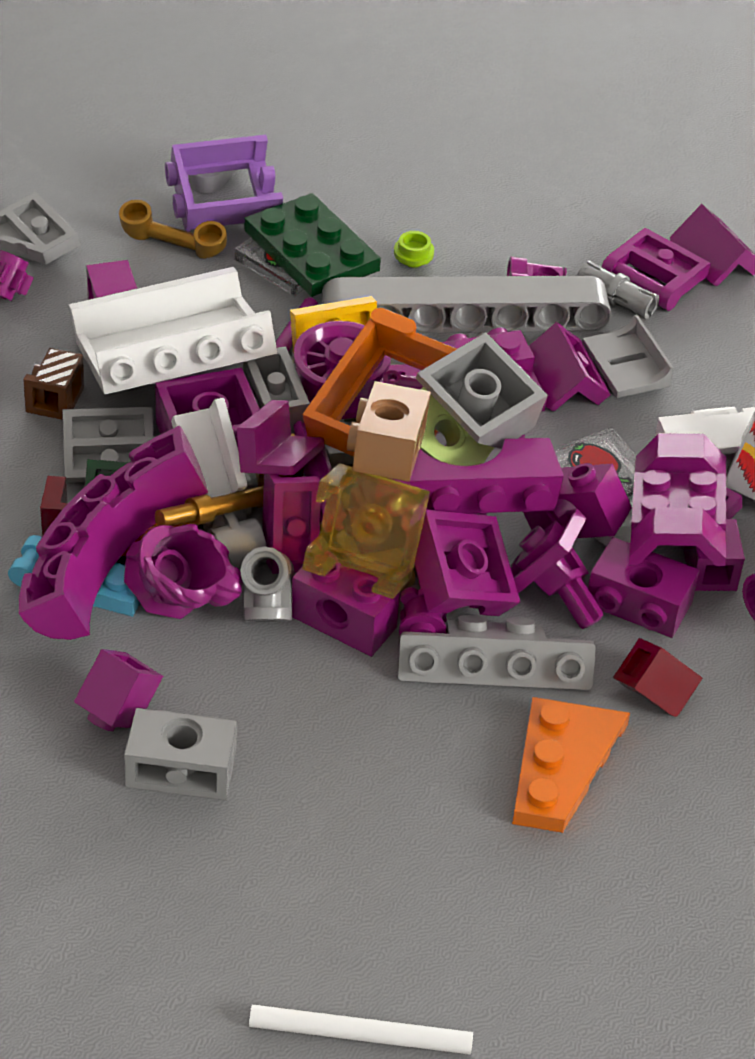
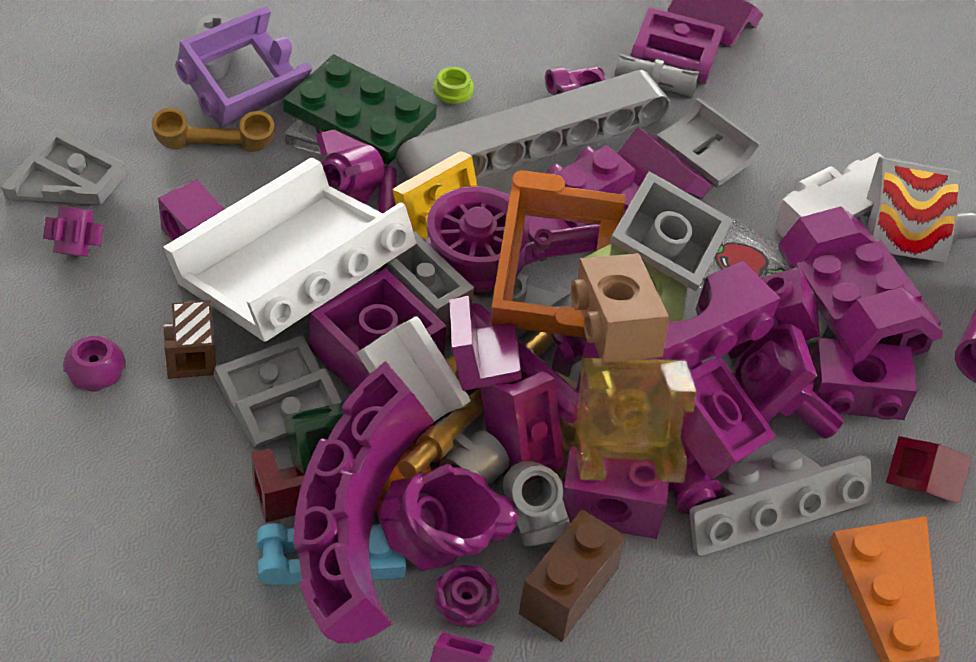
camera: 25 degrees left, 5 degrees up
none -> magenta brick [316,130,384,205]
none -> magenta plate [434,565,500,628]
none -> reddish brown brick [519,509,626,642]

